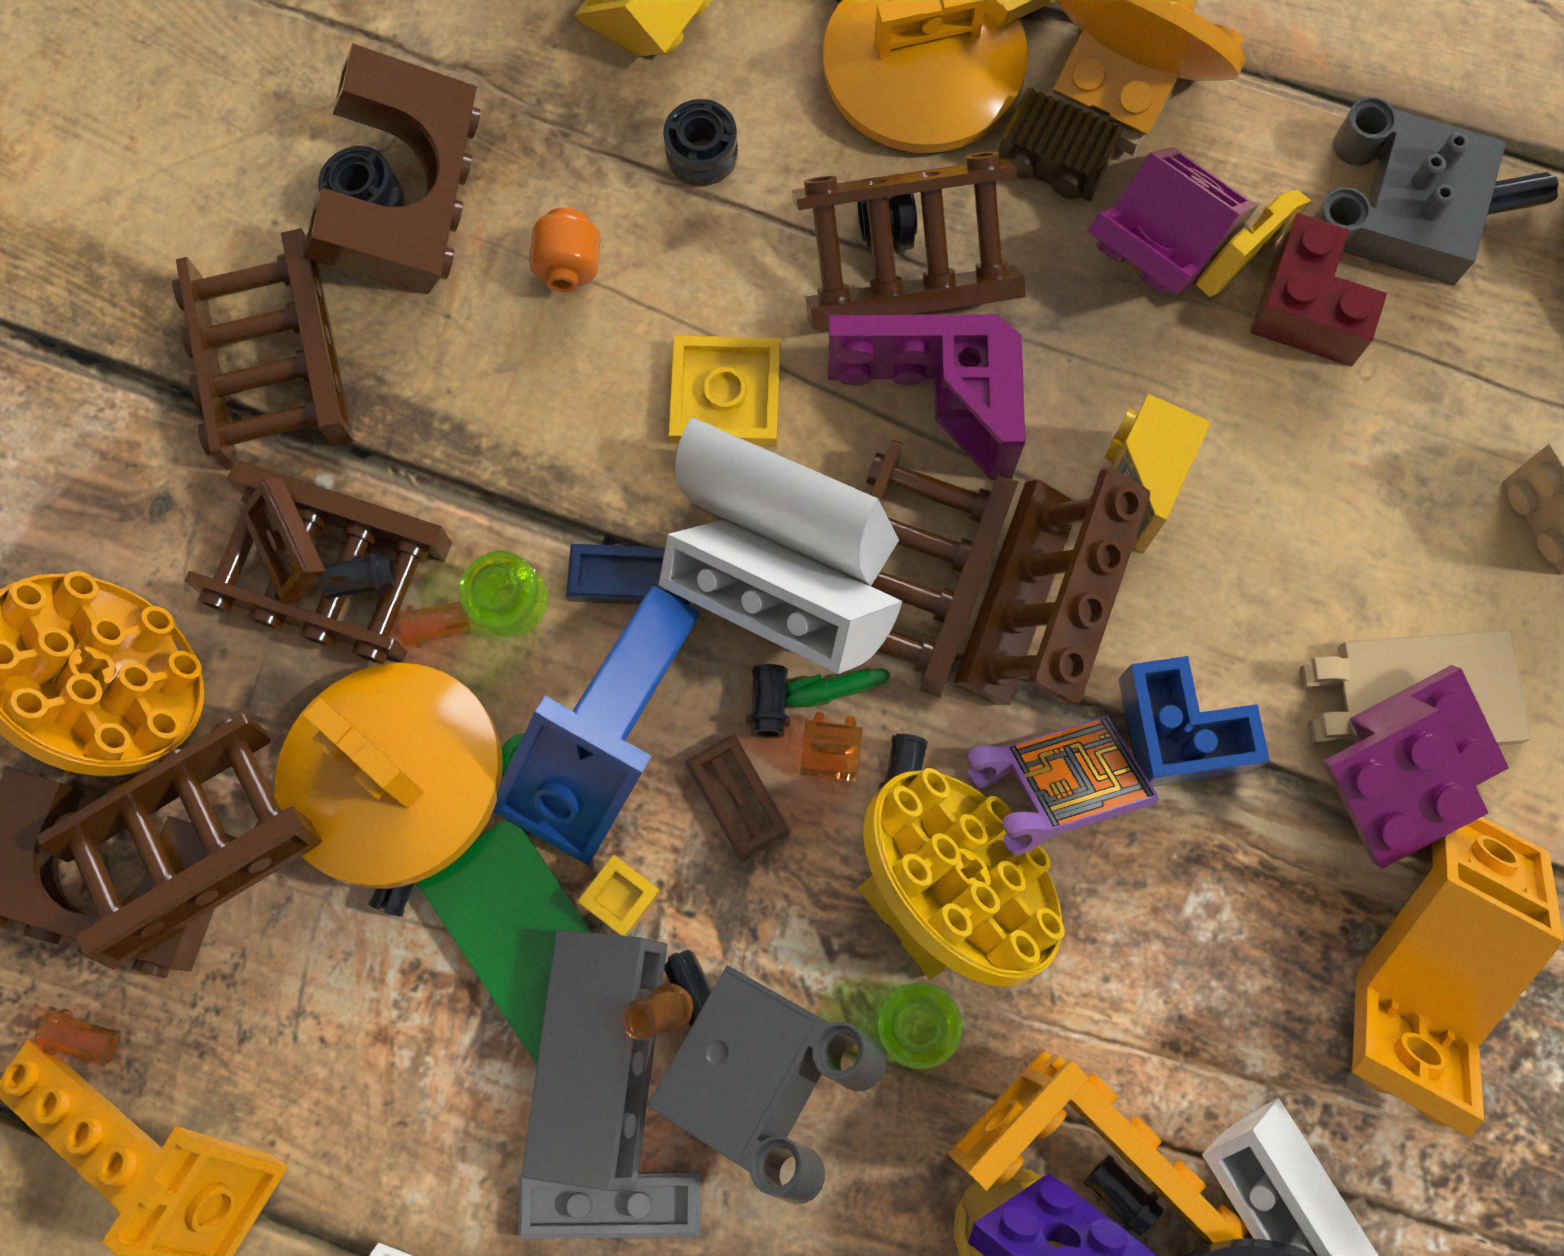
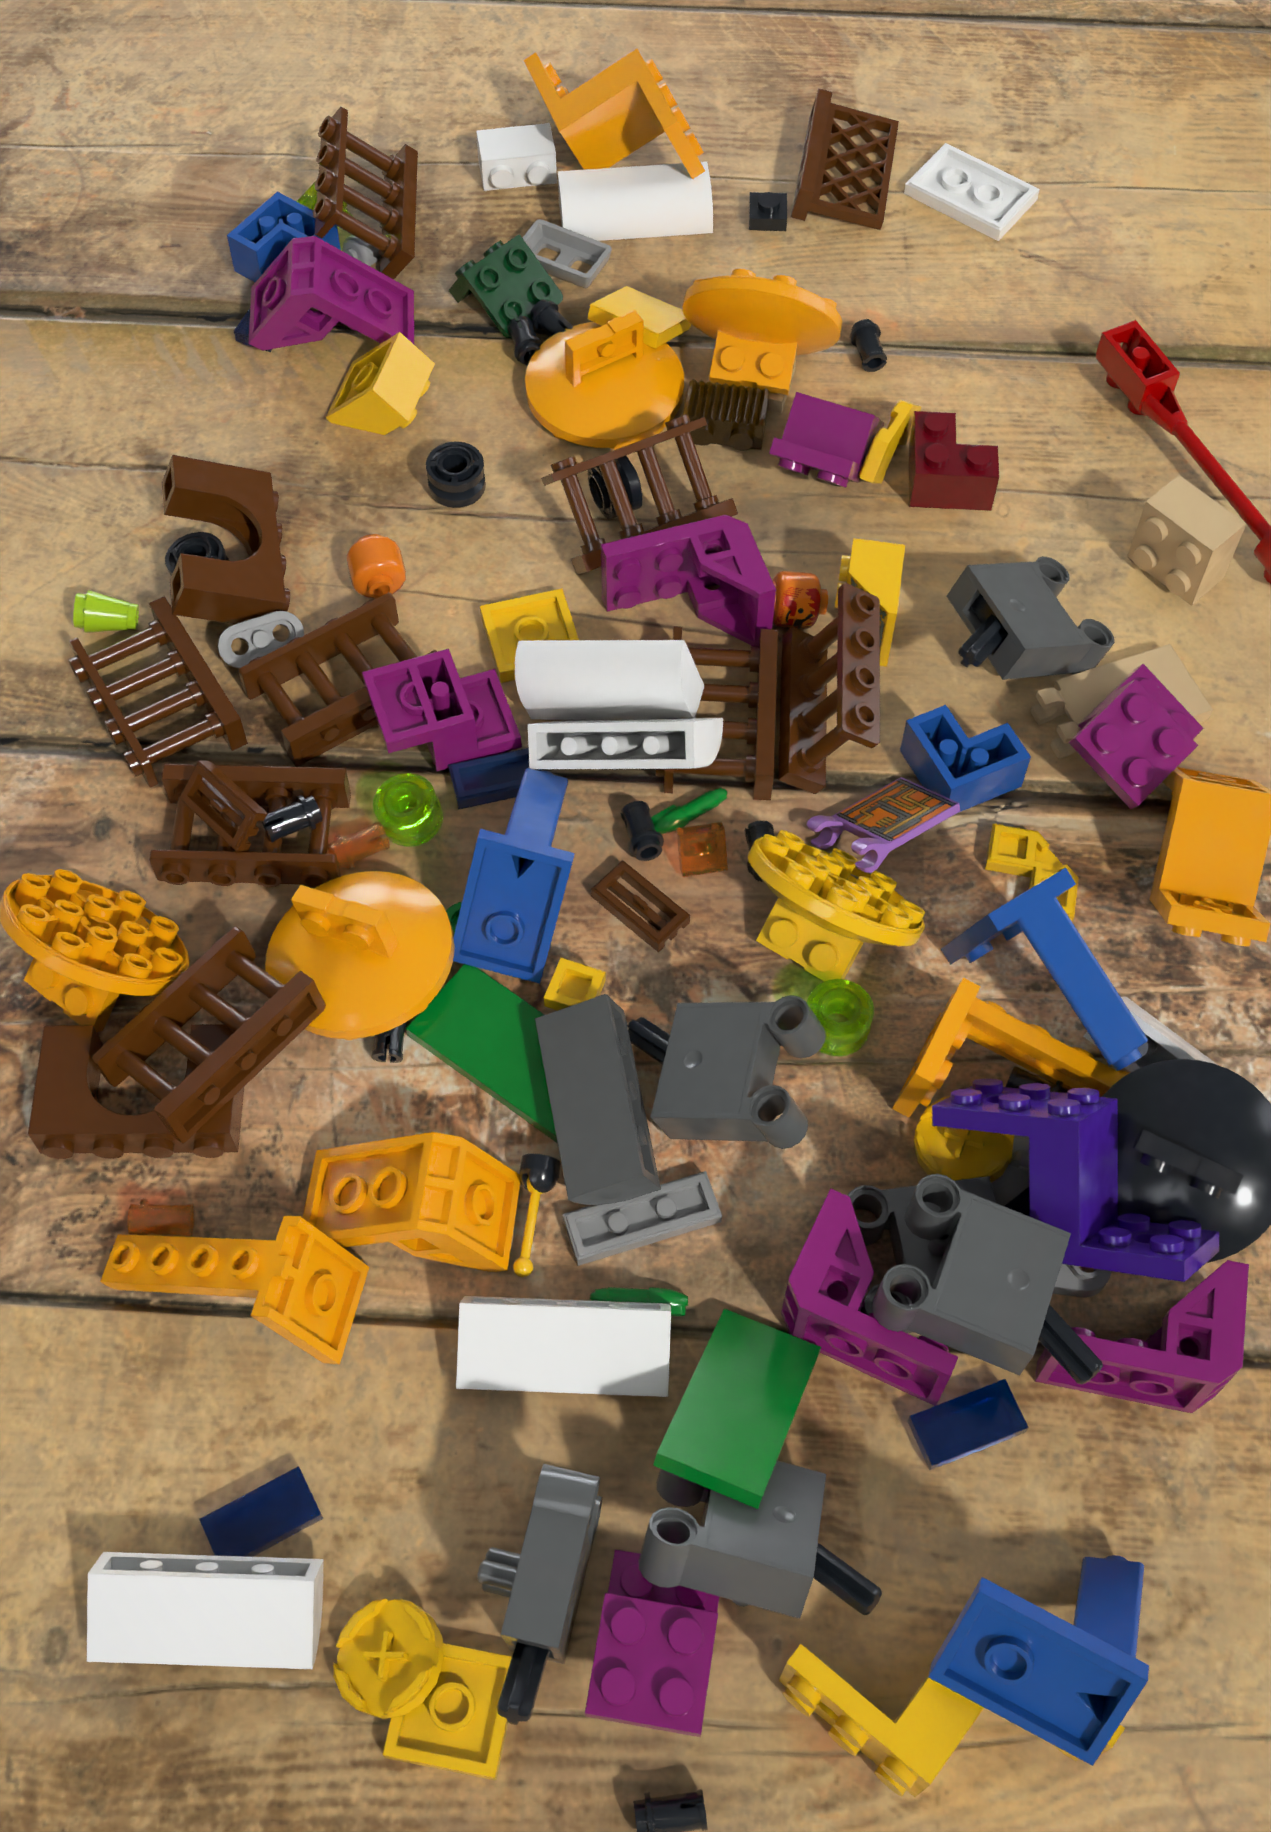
camera: 20 degrees left, 15 degrees down
clear orange pin [621,983,693,1041] -> none
dark grey piece [1313,96,1559,285] -> none
none -> lime cone [73,590,139,633]
none -> light grey plate [218,611,304,668]
none -> reddish brown fence [239,593,437,767]
none -> light orange bracket [302,1132,521,1272]
none -> magenta bracket [362,649,522,771]
none -> hinge [513,1154,561,1278]
none -> orange head [773,571,828,629]
none -> black pin [850,319,887,372]
none -> blue piece [941,868,1149,1072]
none -> dark grey piece [946,556,1115,680]
none -> yellow tile [985,823,1079,922]

